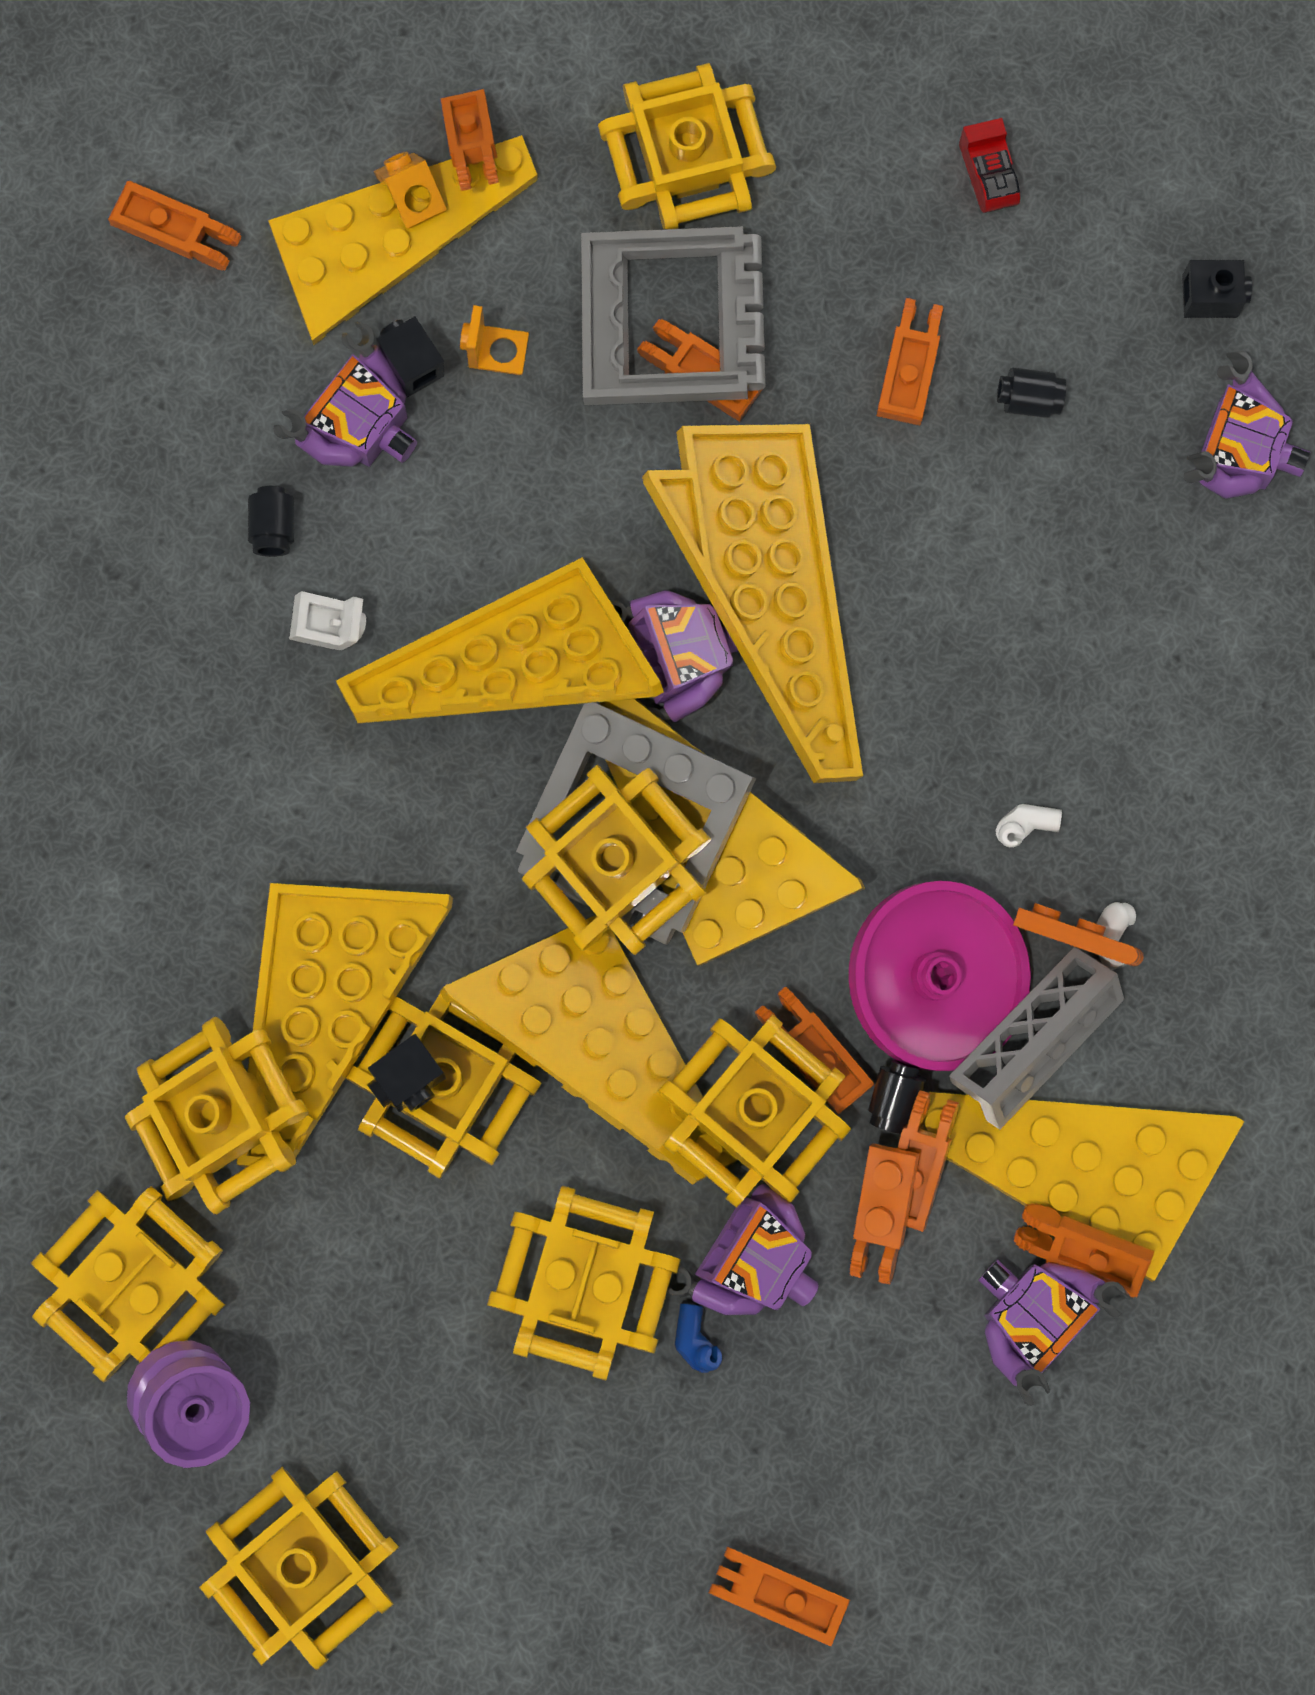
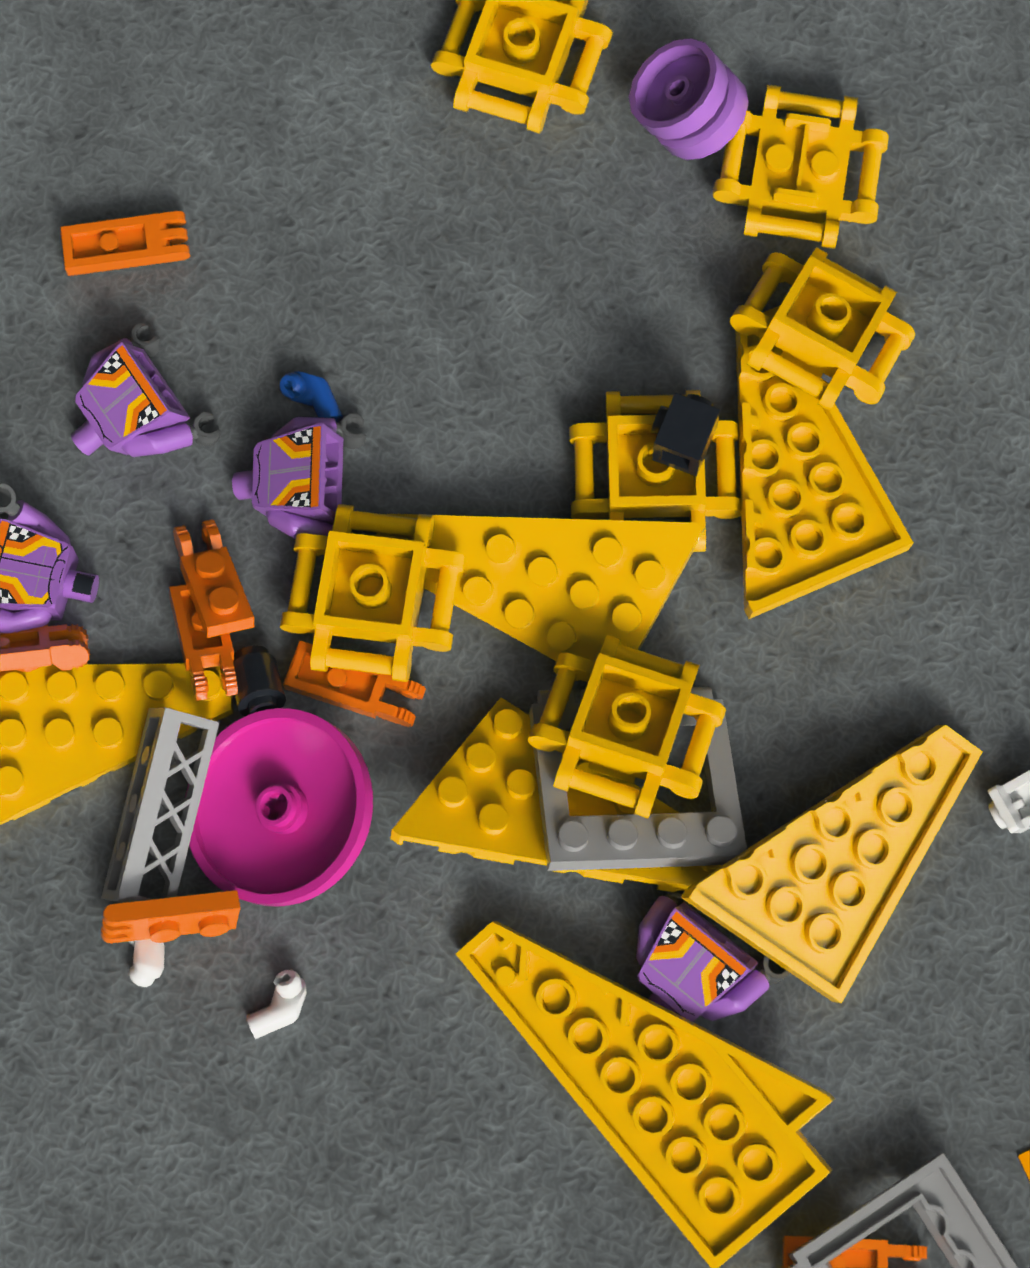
camera: 155 degrees right, 5 degrees down
yellow brick [487,1185,681,1381] -> none
none -> medium lavender torso [71,323,221,457]

